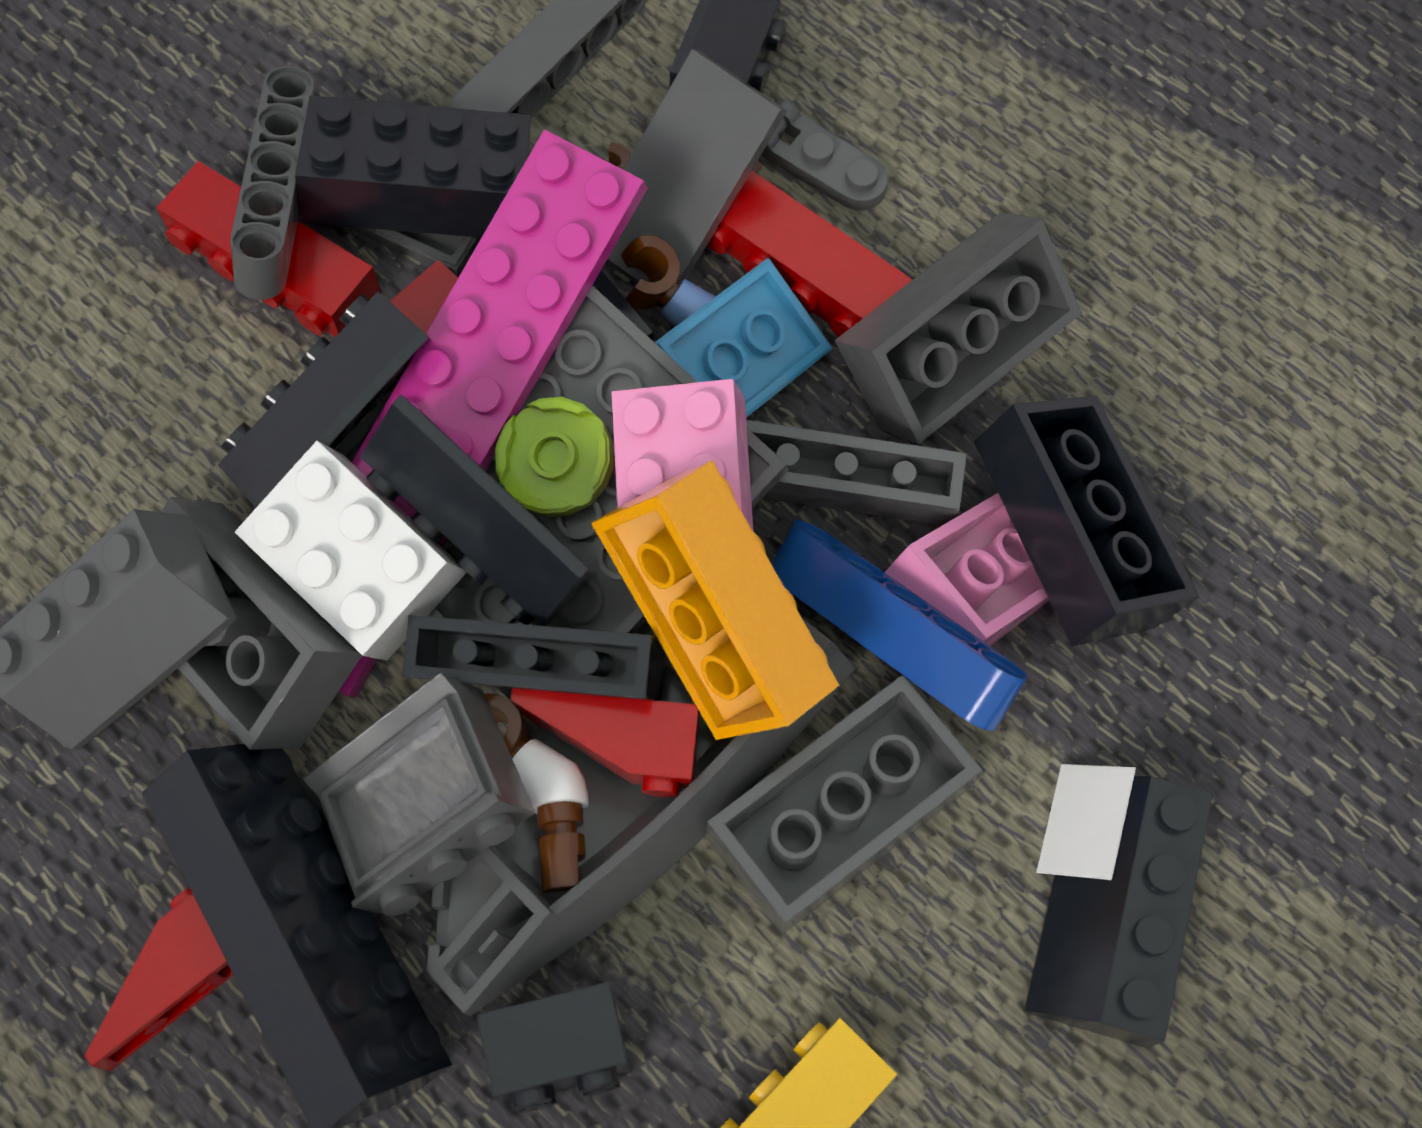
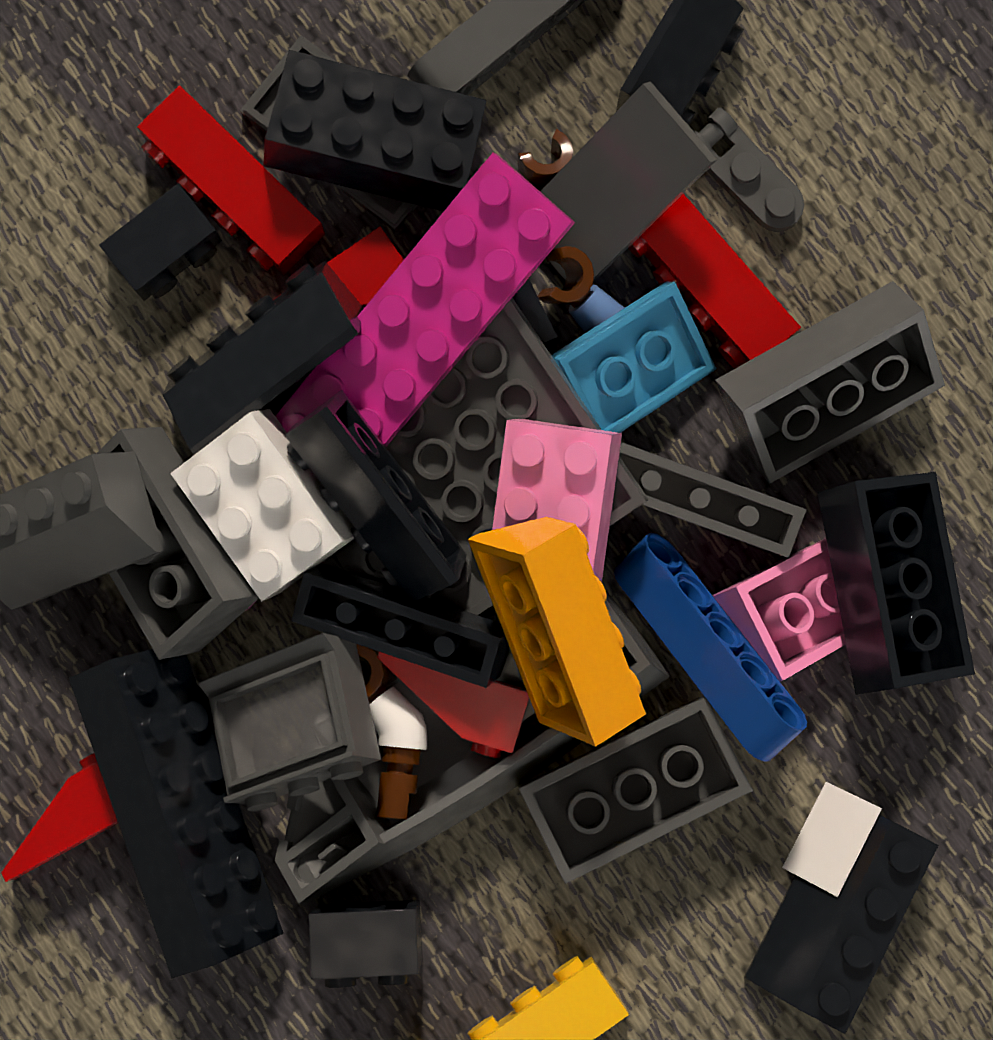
camera: 15 degrees right, 15 degrees up
dark grey beam [230,66,314,300] -> none
lime tile [495,397,614,517] -> none
none -> black brick [99,183,222,301]

